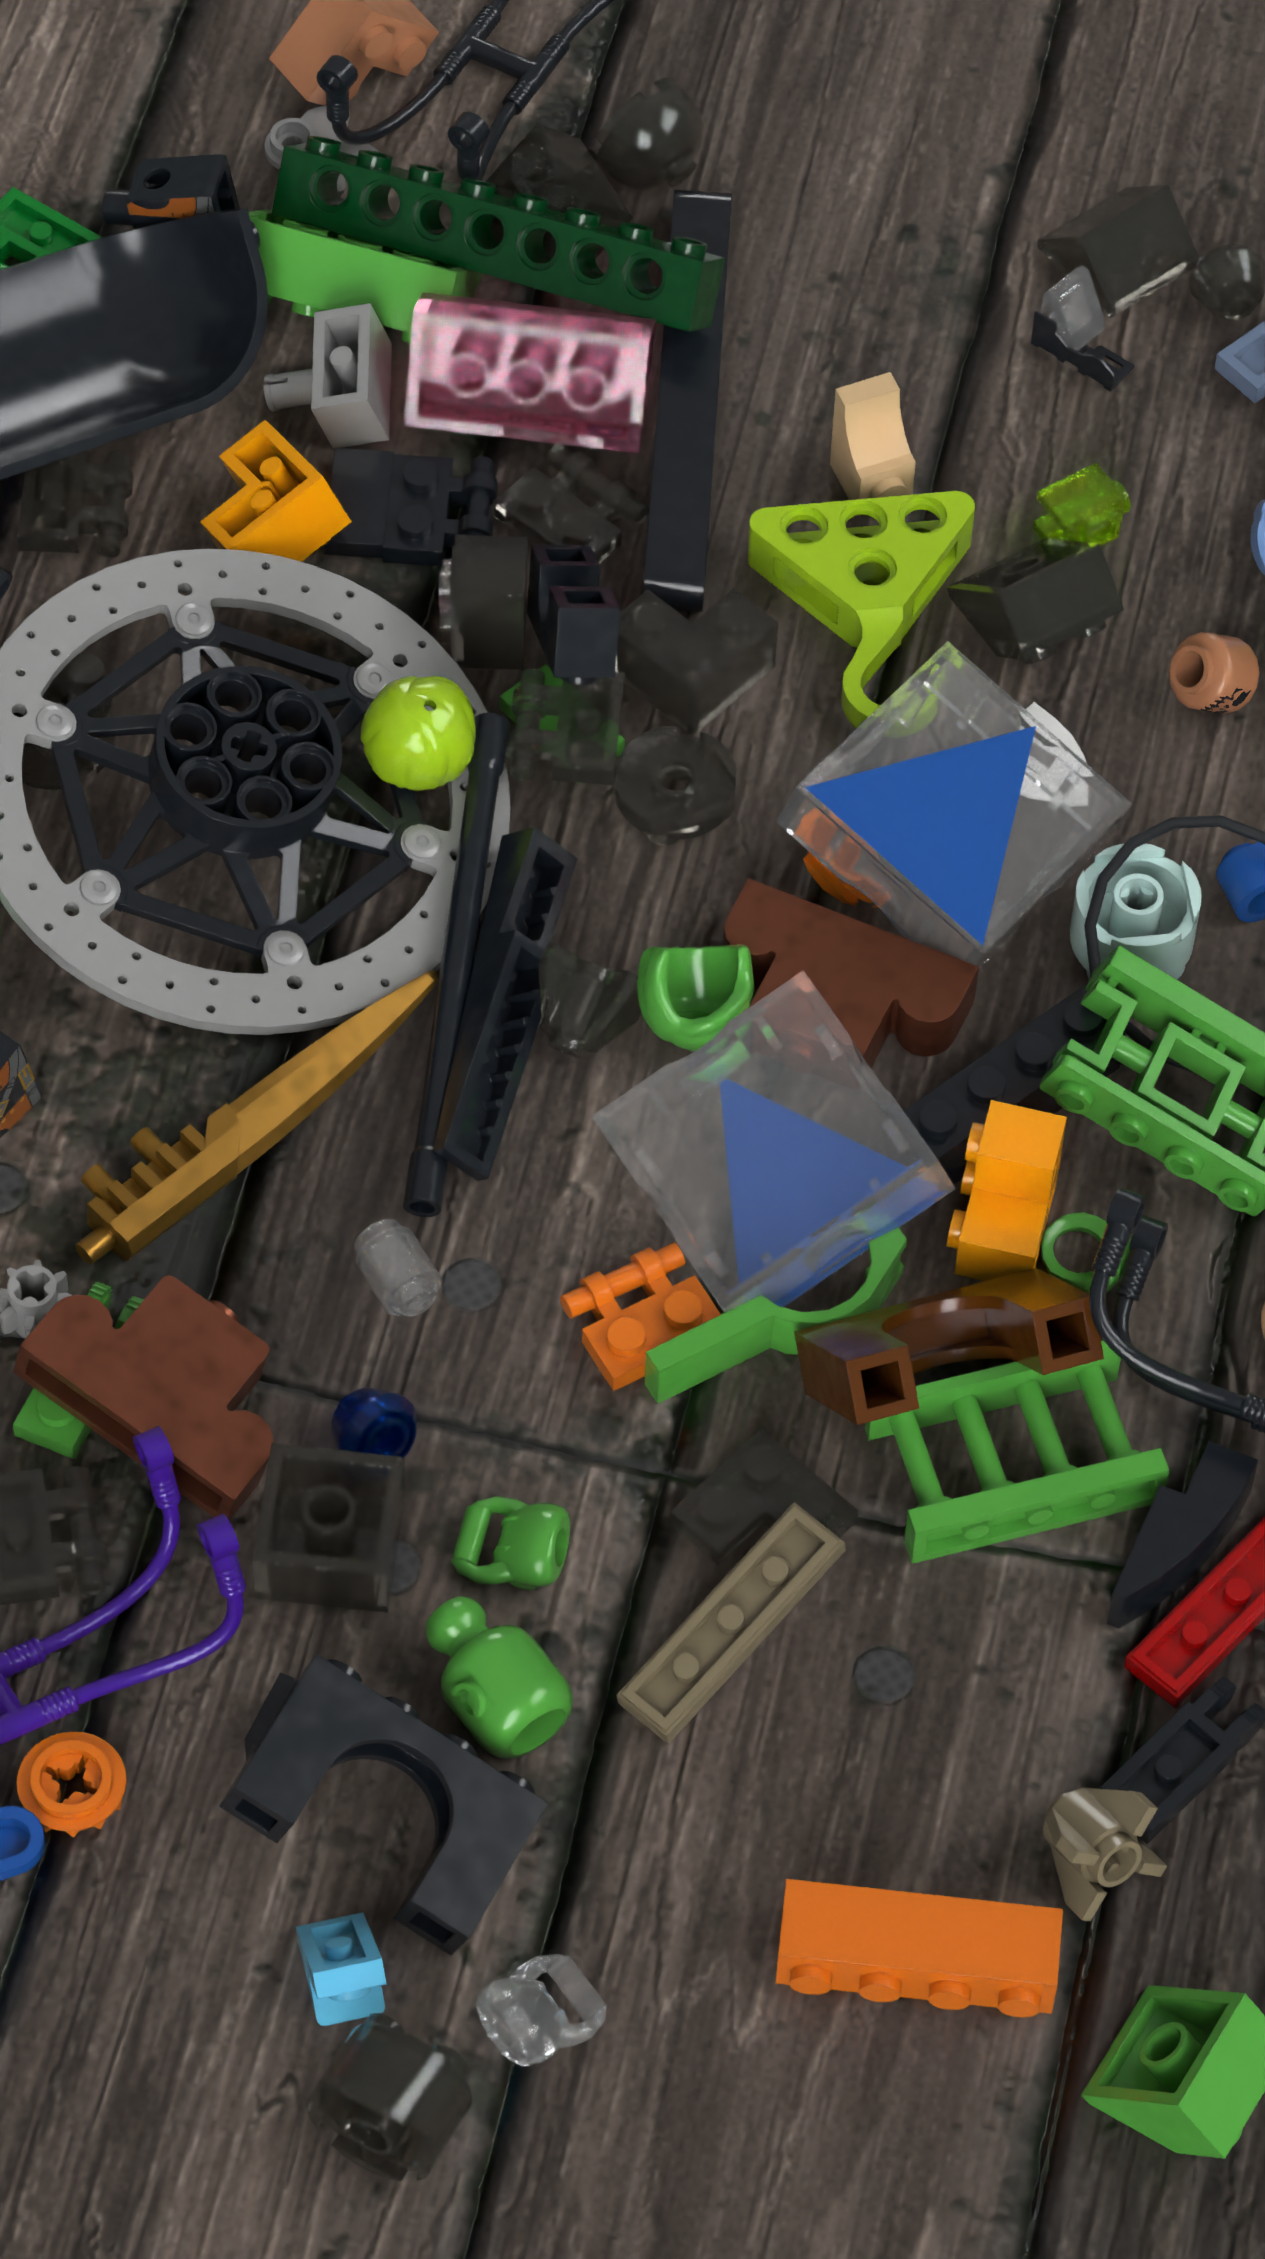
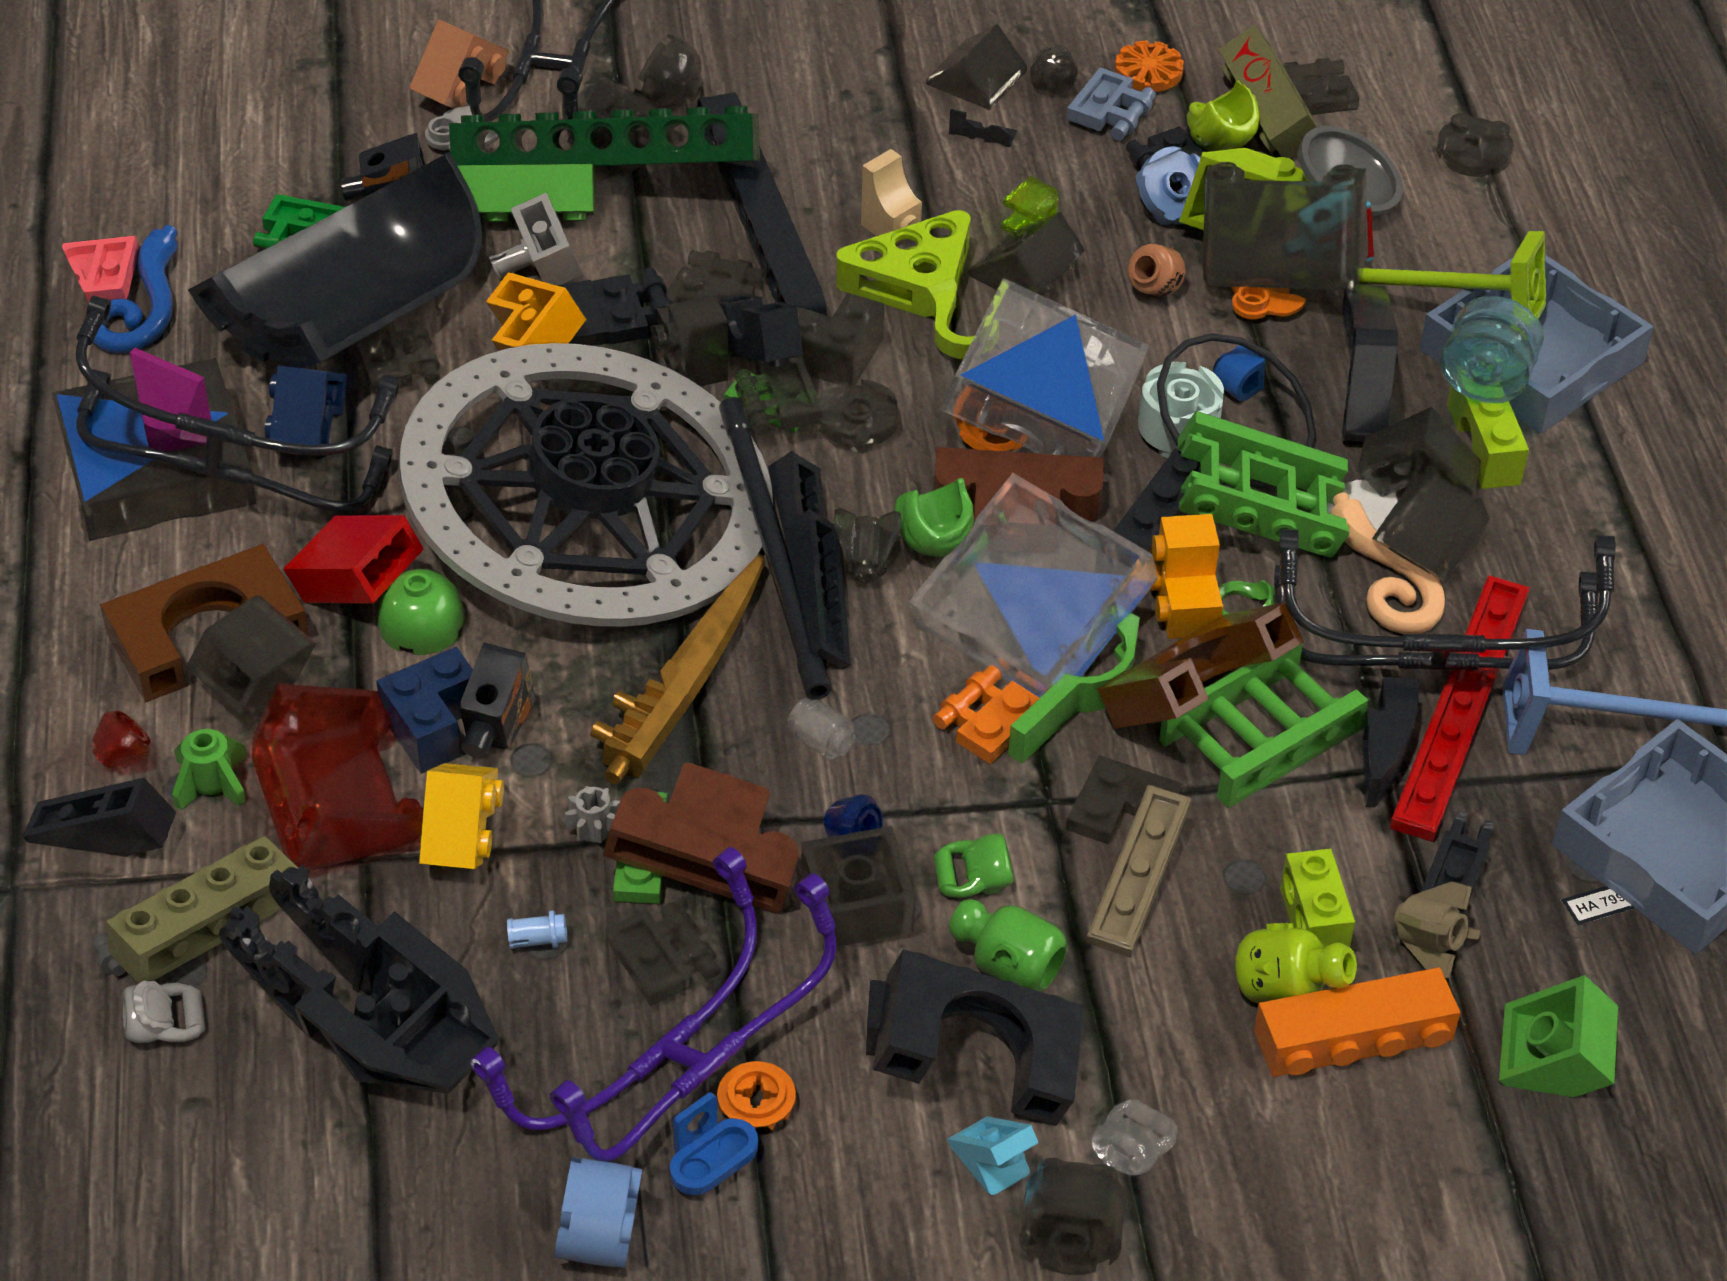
camera: 20 degrees left, 10 degrees down
lime piece [361,676,476,791] -> none
clear pink brick [404,292,657,453] -> none
clear slope [1041,265,1105,351] -> none
none -> lime piece [1235,923,1357,1004]
none -> lime brick [1280,849,1355,948]

